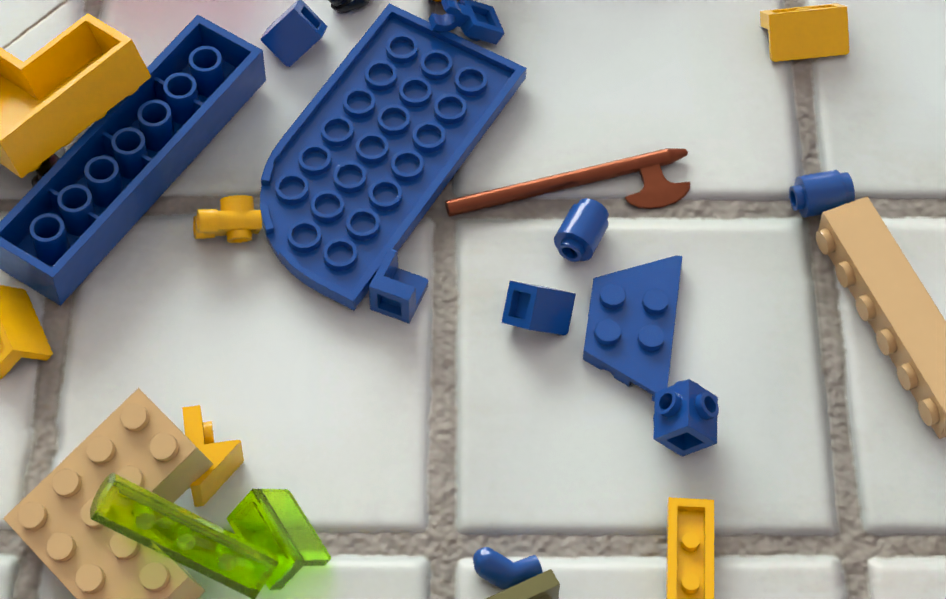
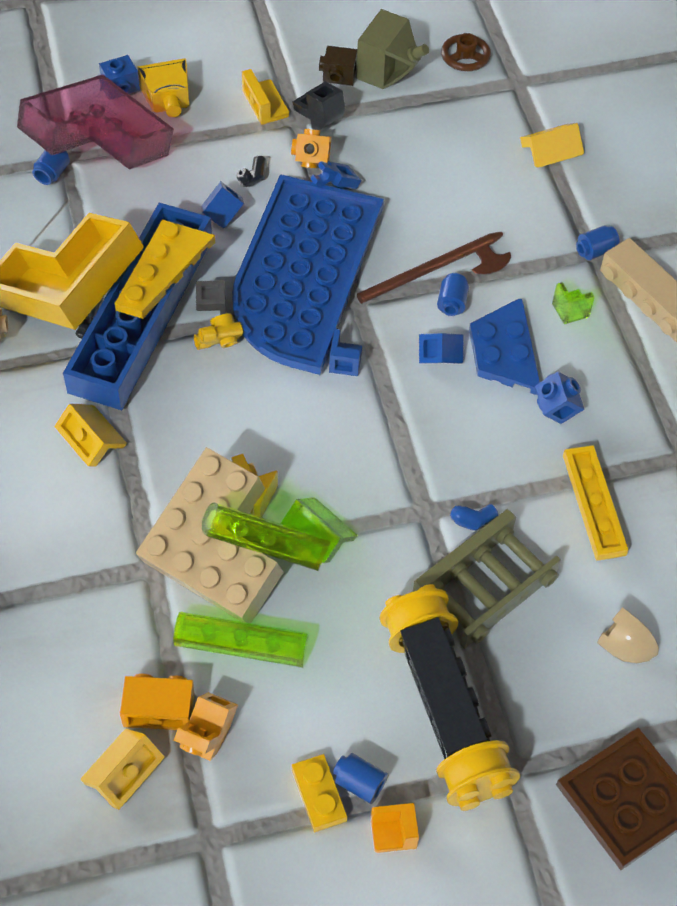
camera: 15 degrees left, 0 degrees up
none -> yellow wing [115,219,215,319]
none -> flat silver panel [196,280,226,315]
none -> clear neon green panel [552,282,595,325]

